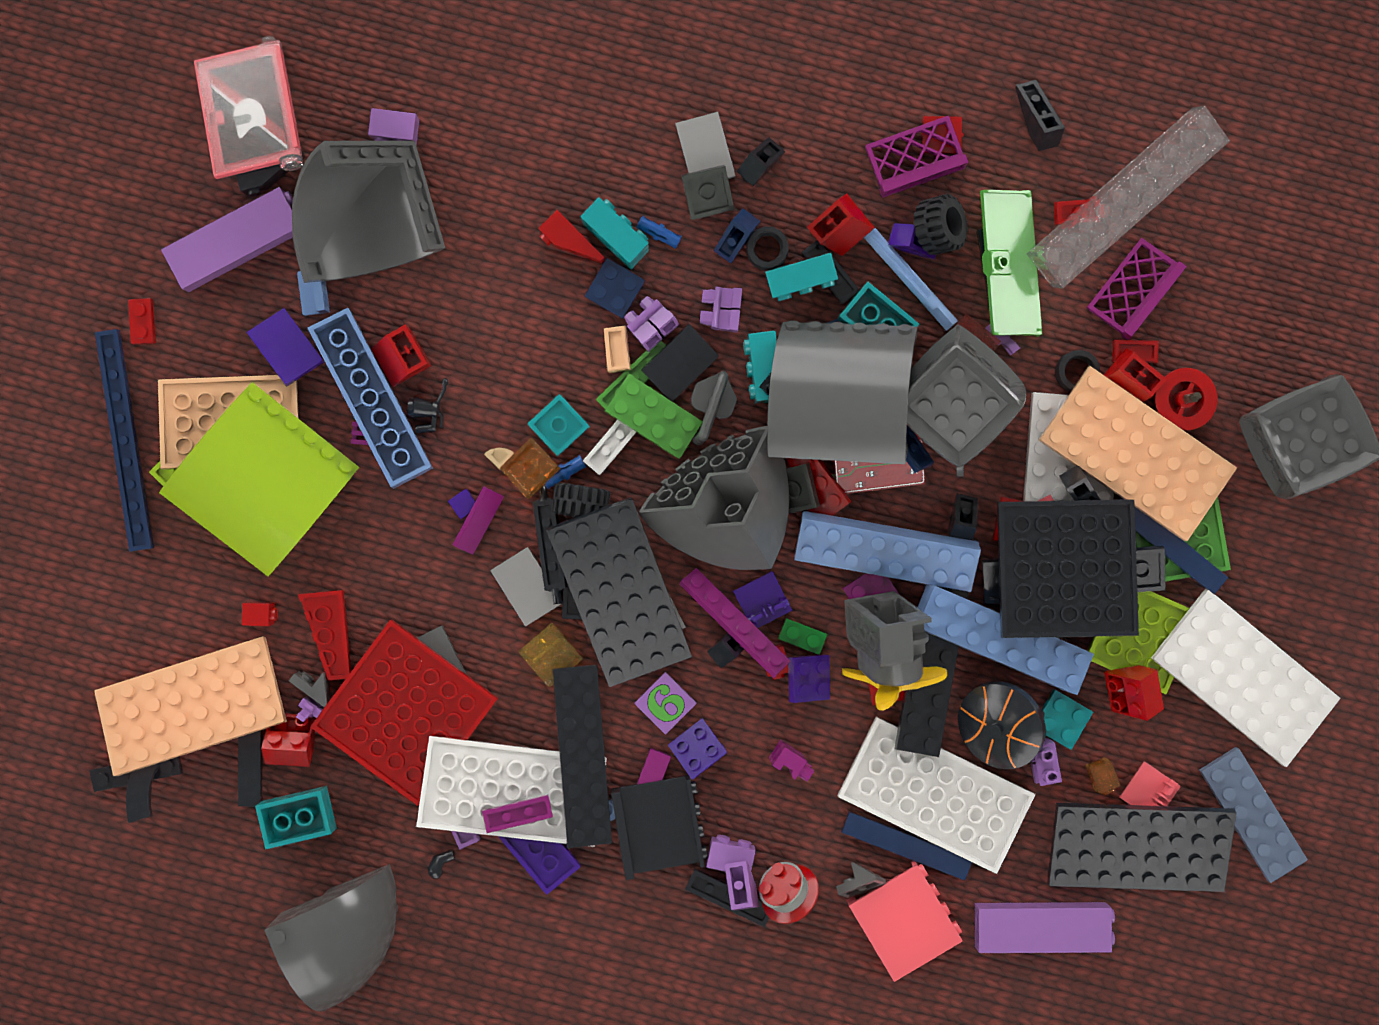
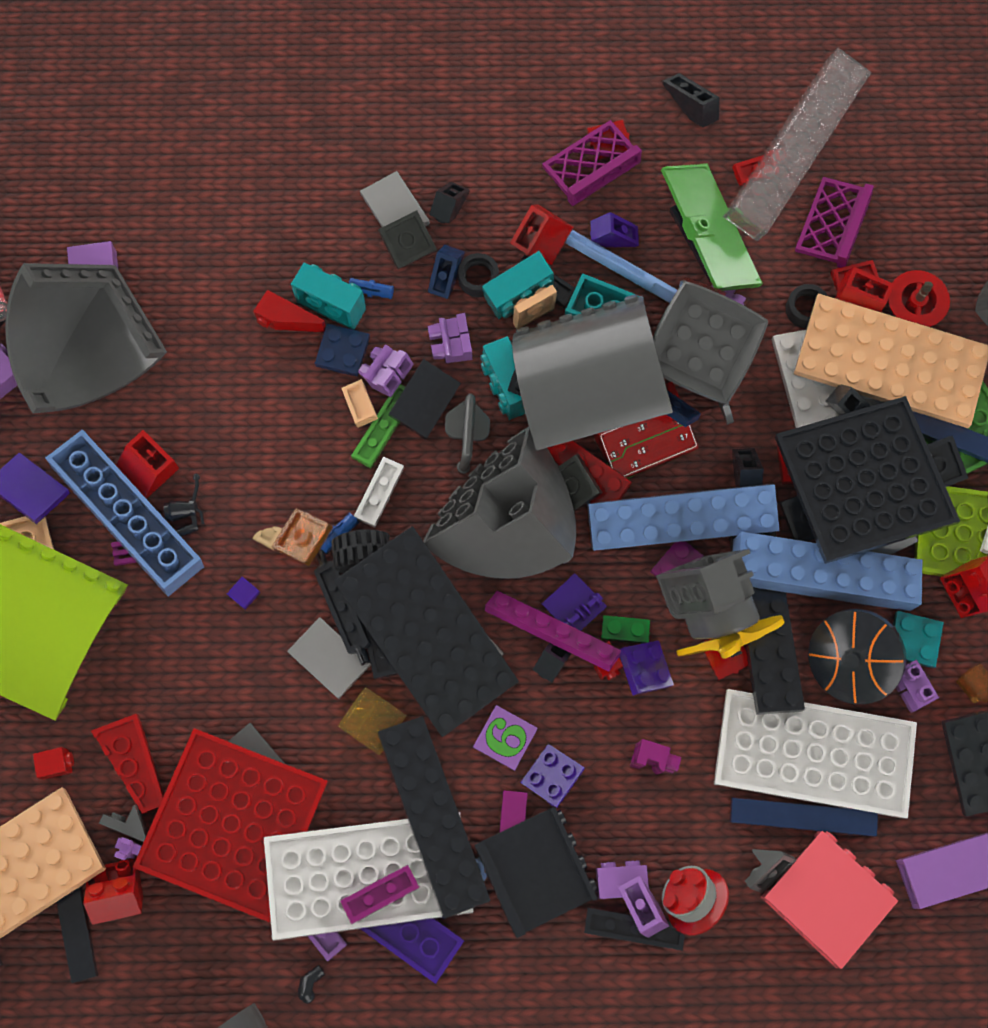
camera: 20 degrees left, 15 degrees down
teal brick [255,786,337,850] -> none
medium blue panel [297,271,330,316] -> none
magenta tile [452,486,504,555] -> none
teal plate [527,394,590,456] -> none
bright green plate [604,374,702,459] -> none
black tyre [914,194,968,255] -> none
none -> light nougat plate [513,285,557,329]

